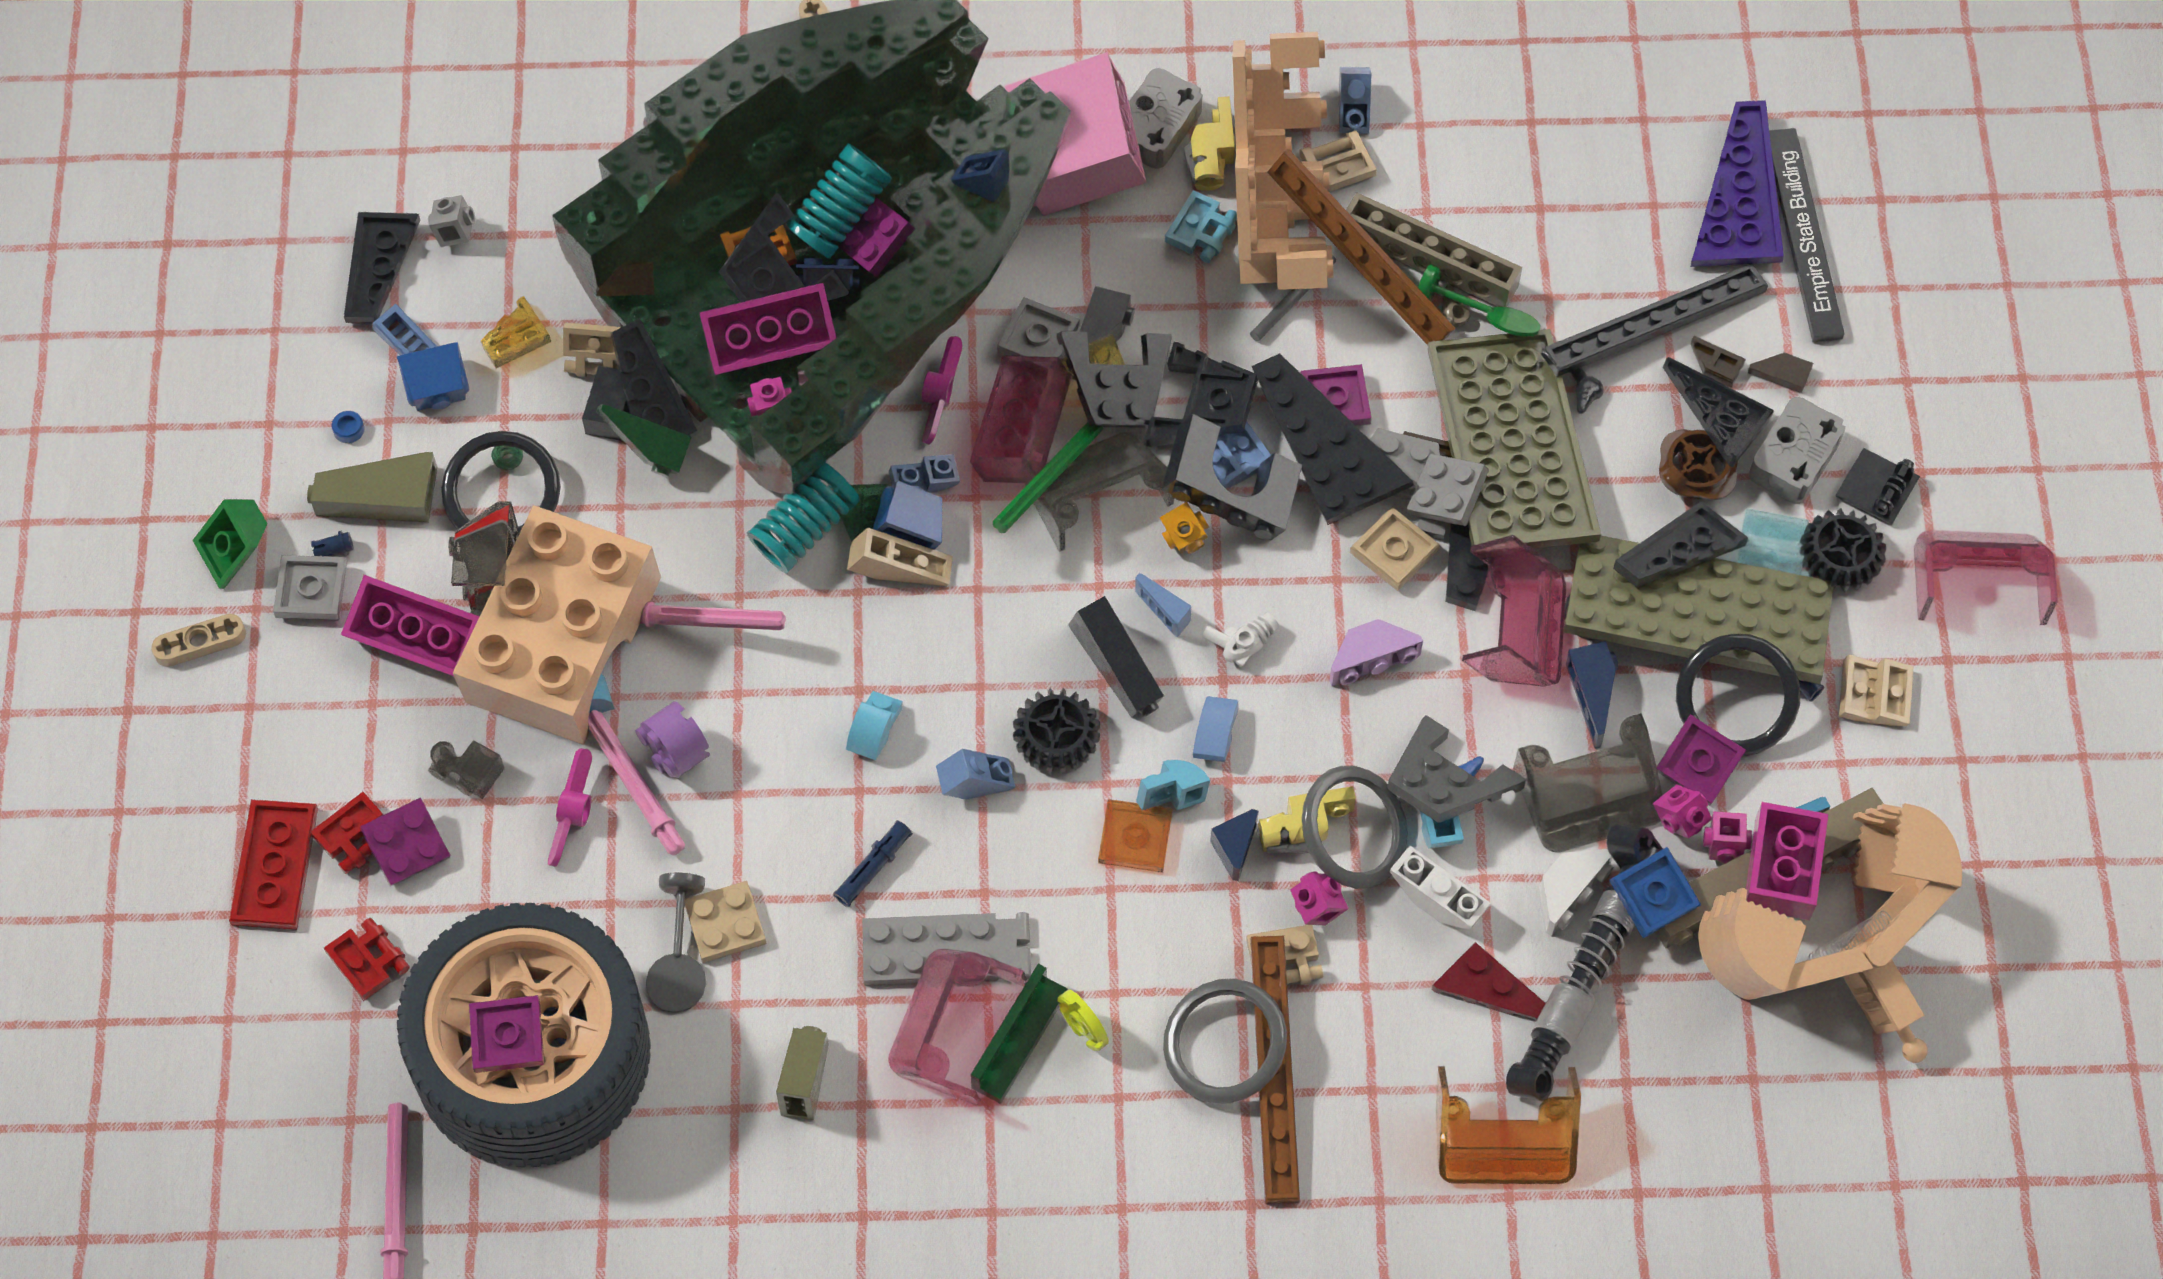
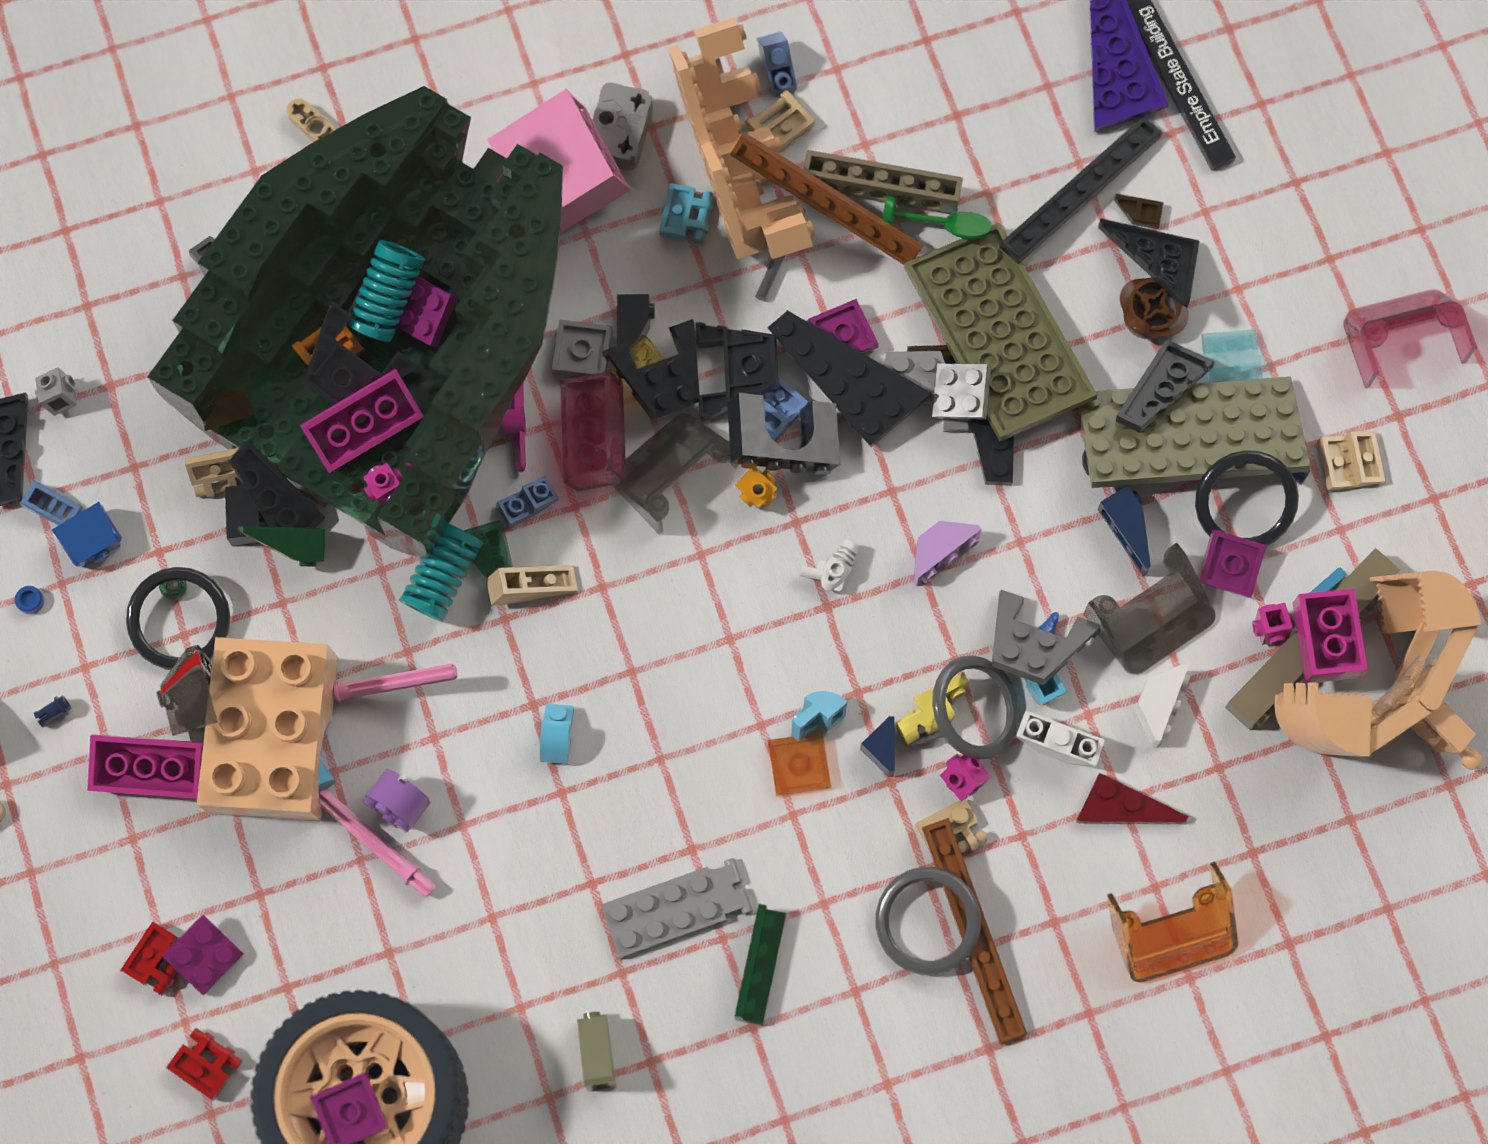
camera: 15 degrees left, 10 degrees up
red tile [229,799,318,930] -> none
light grey plate [273,555,347,620] -> none
olive slope [307,452,438,523] -> none
clear smoke brick [428,740,505,799] -> none
clear yellow wing [481,296,551,369] -> none
dark pink piece [548,748,592,867] -> none
dark grey piece [646,872,706,1013] -> none
tan plate [685,881,767,963] -> none
dark blue hinge [796,258,861,291] -> none
dark blue pin [833,820,913,907] -> none
torso [873,481,942,550] -> none
clear pink windscreen [888,949,1028,1107] -> none
medium blue slope [936,748,1015,799] -> none
dark blue slope [950,149,1010,202] -> none
green axle [993,422,1103,533] -> none
black gear [1013,687,1100,774] -> none
neon yellow tile [1057,990,1109,1051] -> none
black slope [1068,596,1164,718] -> none
medium blue slope [1135,573,1191,637] -> none
light yellow plate [1184,96,1235,191] -> none
medium blue slope [1193,696,1239,762] -> none
tan plate [1350,507,1440,591] -> none
dark tan animal [1441,284,1470,327] -> none
clear pink windscreen [1462,535,1566,687] -> none
black piece [1506,824,1663,1101] -> none
black animal [1570,367,1604,414] -> none
blue plate [1609,847,1701,938] -> none
dark pink brick [1653,784,1712,839] -> none
dark brown tile [1748,352,1814,393] -> none
light grey axle [1749,397,1846,504] -> none
black gear [1799,508,1887,593] -> none
black hinge [1835,448,1920,525] -> none

